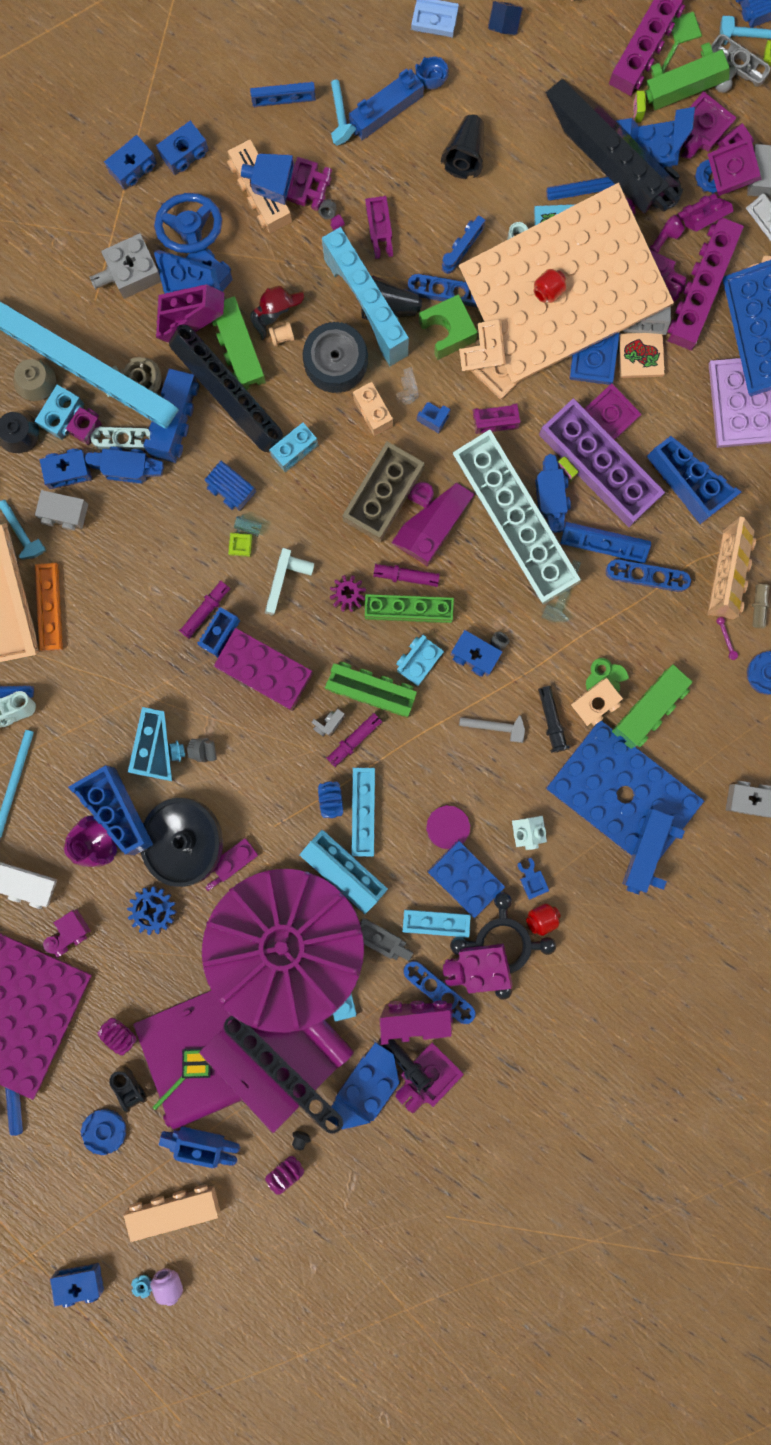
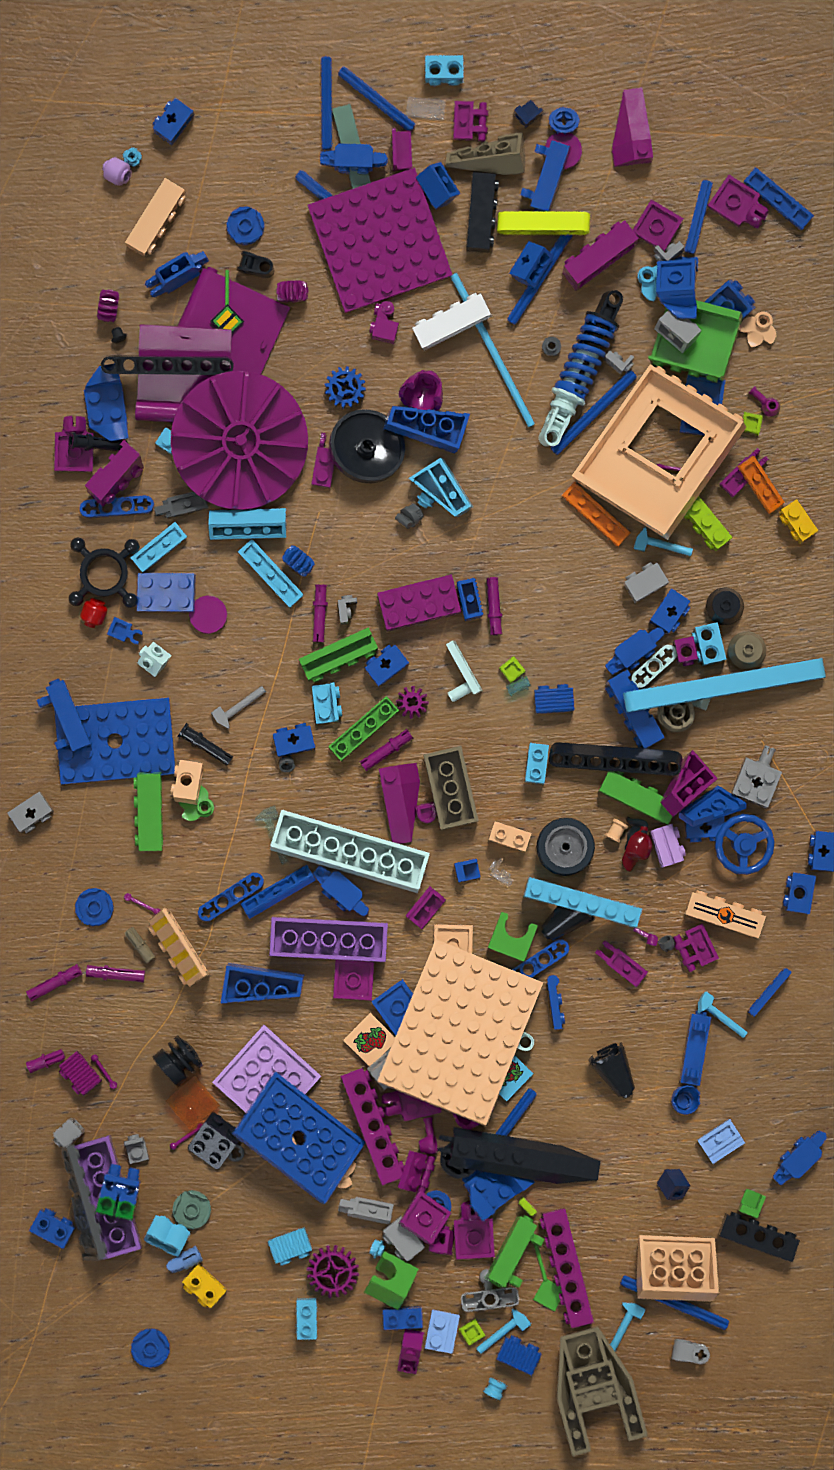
camera: 130 degrees right, 0 degrees up
blue torso [241,154,294,205] -> none
magenta plate [443,944,513,993] -> none
light nougat plate [459,319,506,372] -> none
red head [533,269,566,303] -> none
lime tile [558,456,578,482] -> none
none -> blue brick [365,645,409,687]
none -> lavender brick [649,824,686,868]

